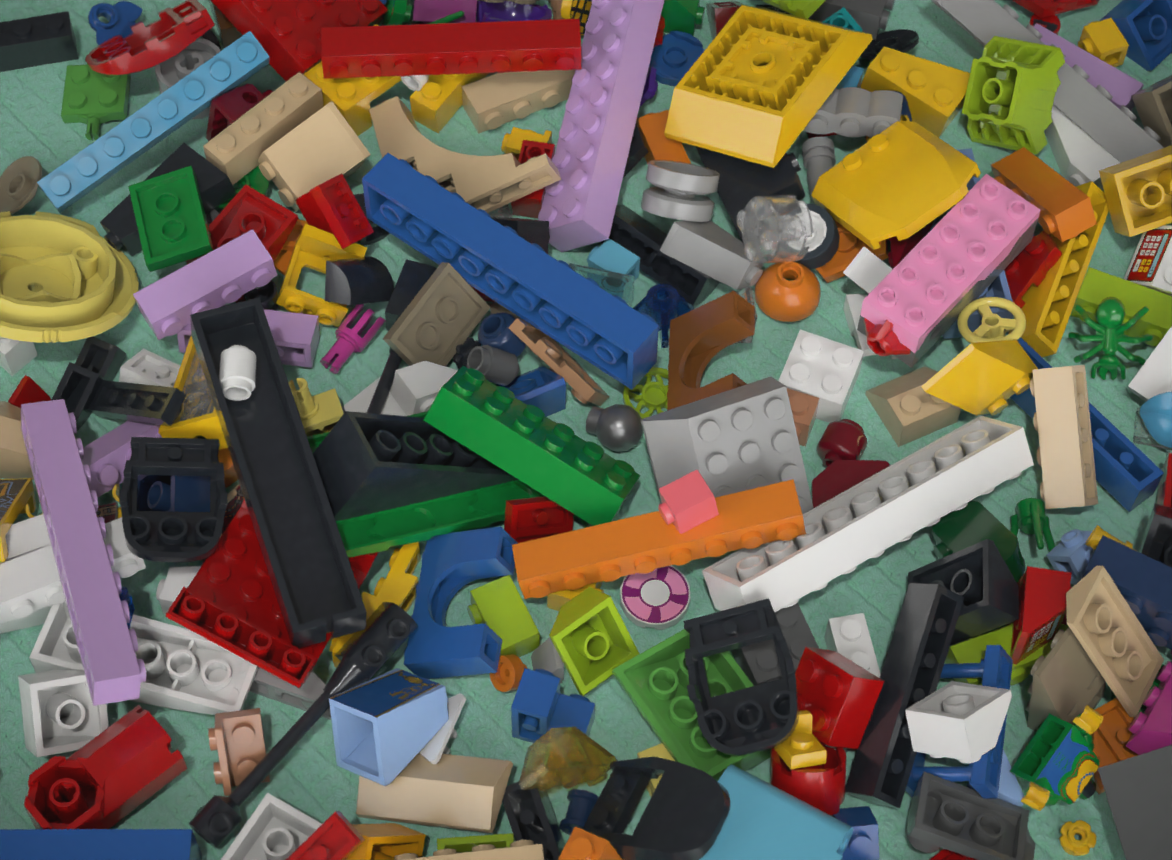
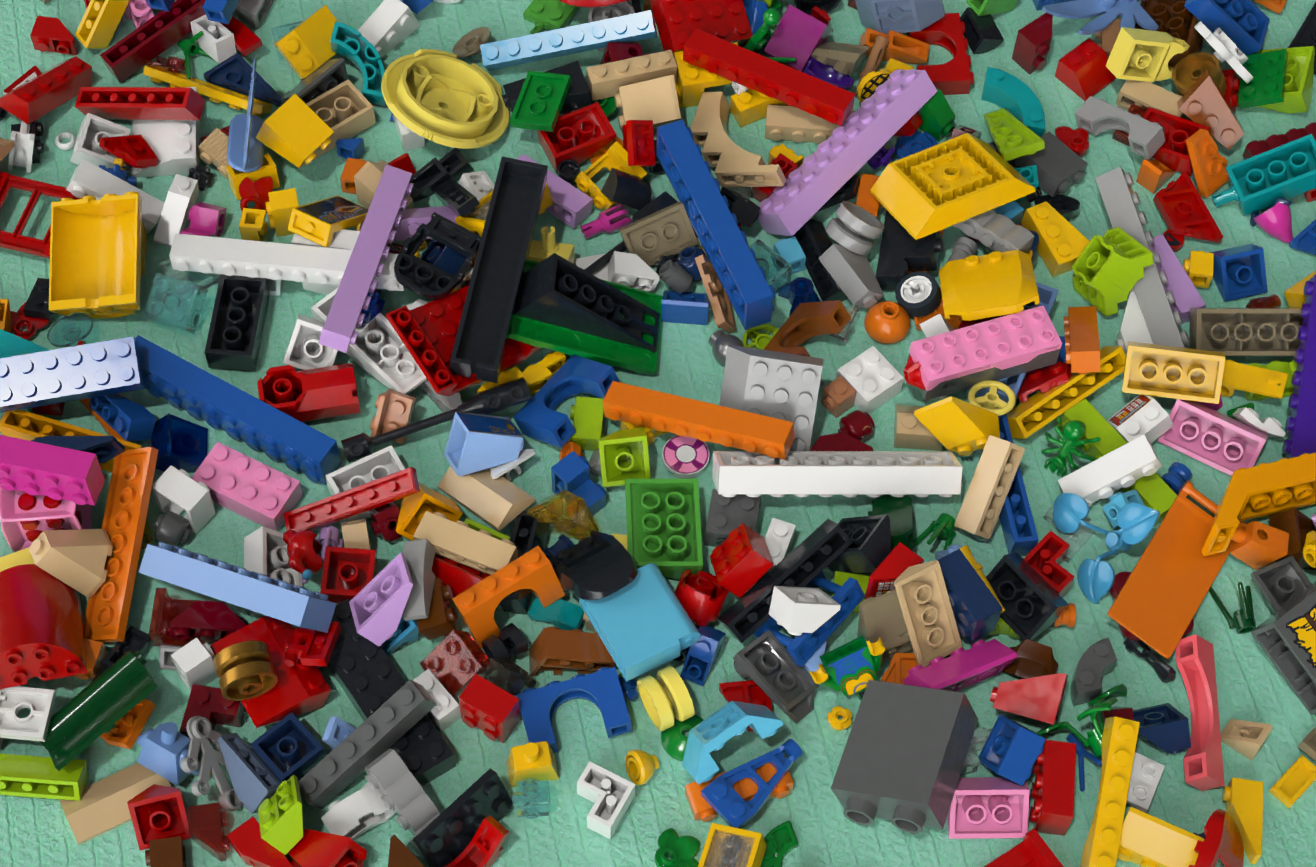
camera: 30 degrees right, 0 degrees up
lavender brick [133,229,278,340] -> none
white brick [219,345,256,401] -> none
green brick [423,366,641,526] -> none
red wing [504,496,574,567] -> none
coral brick [658,469,719,534] -> none
black slope [684,598,799,756] -> none
clear brick [737,194,813,264] -> none
yellow bracket [774,710,827,769] -> none

